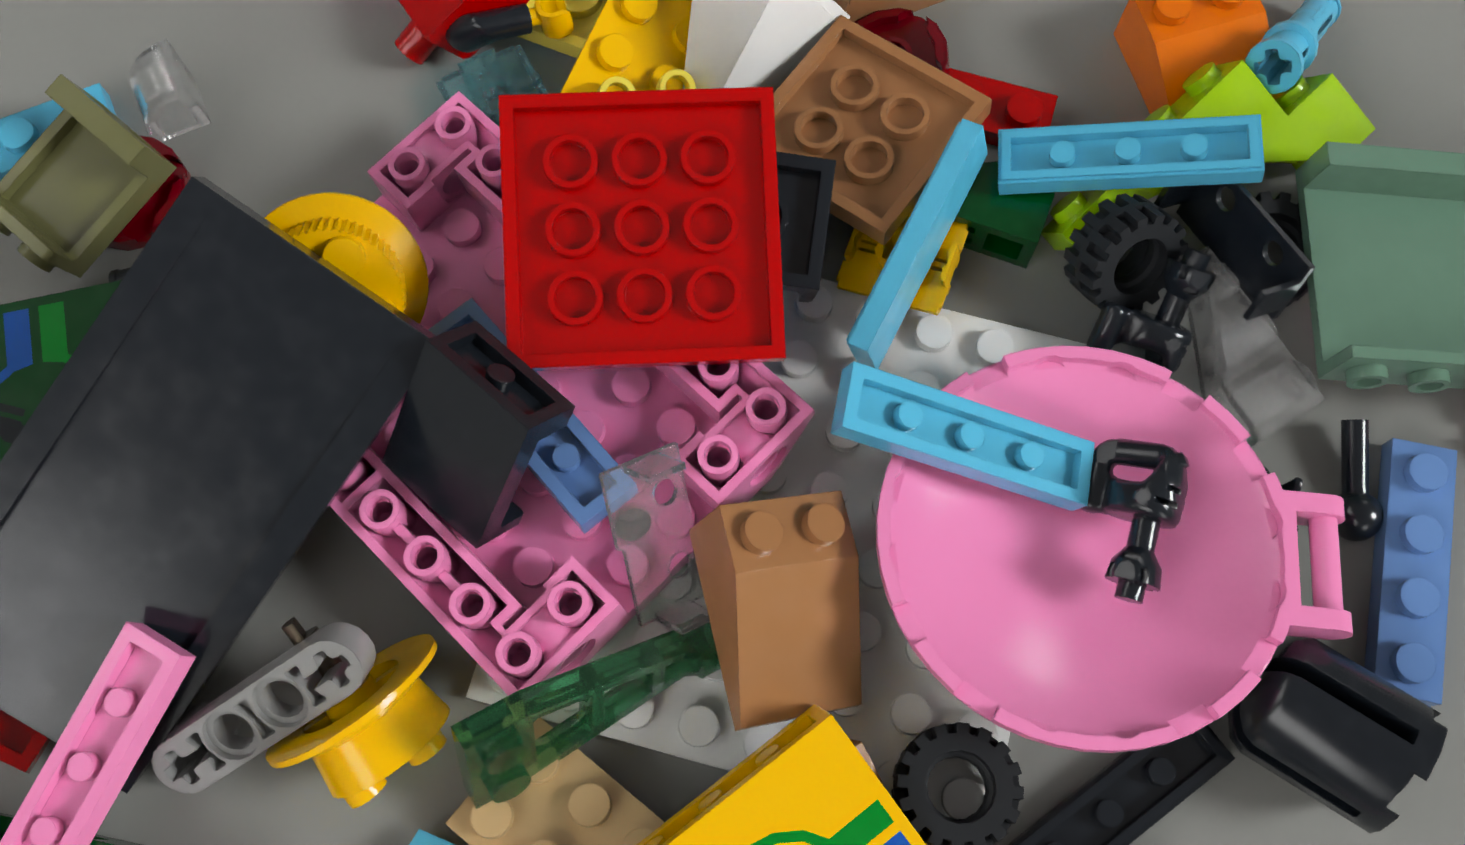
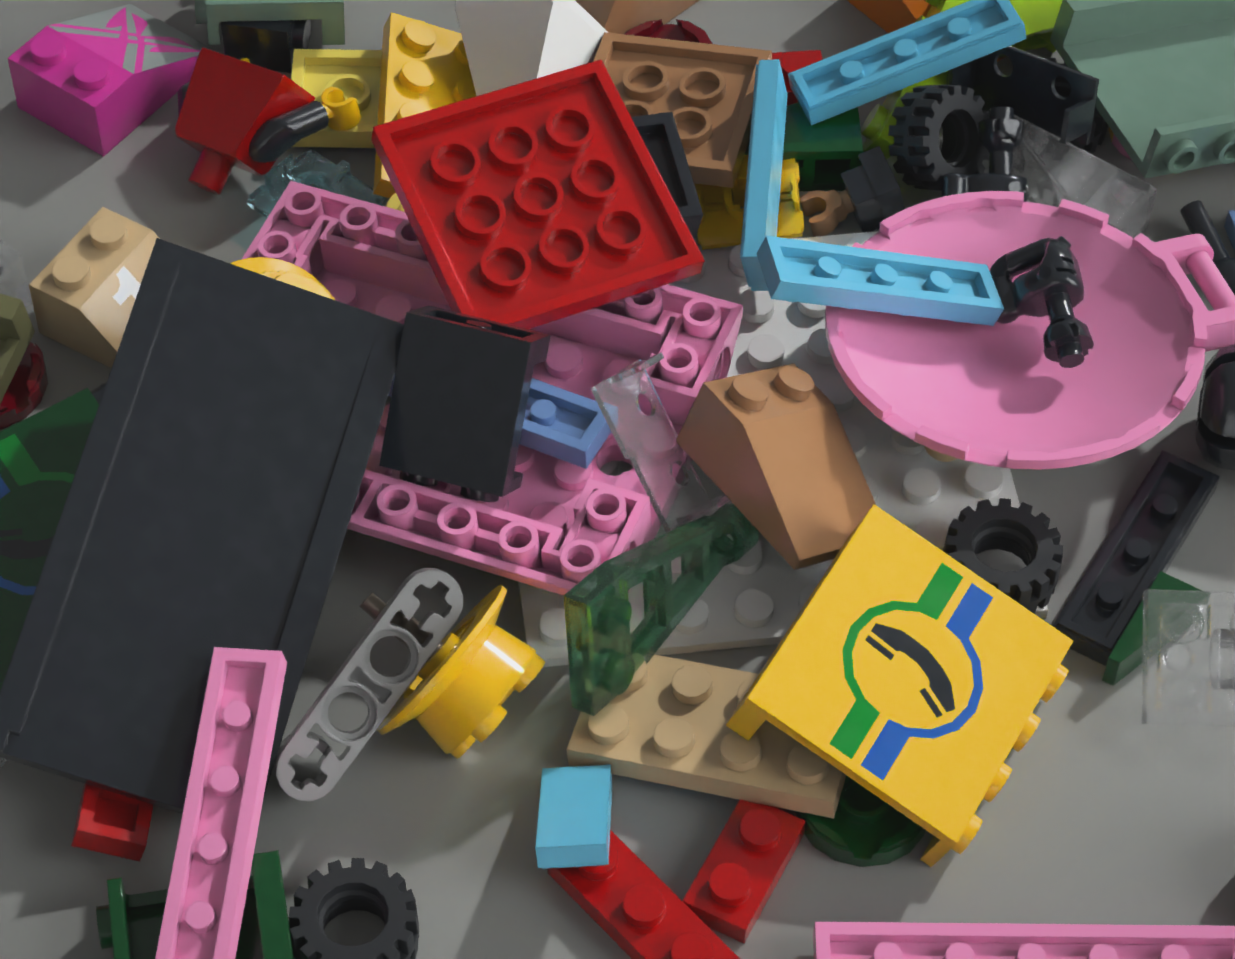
camera: 25 degrees left, 20 degrees down
none -> tan slope [29,207,160,368]
none -> black piece [800,146,905,237]

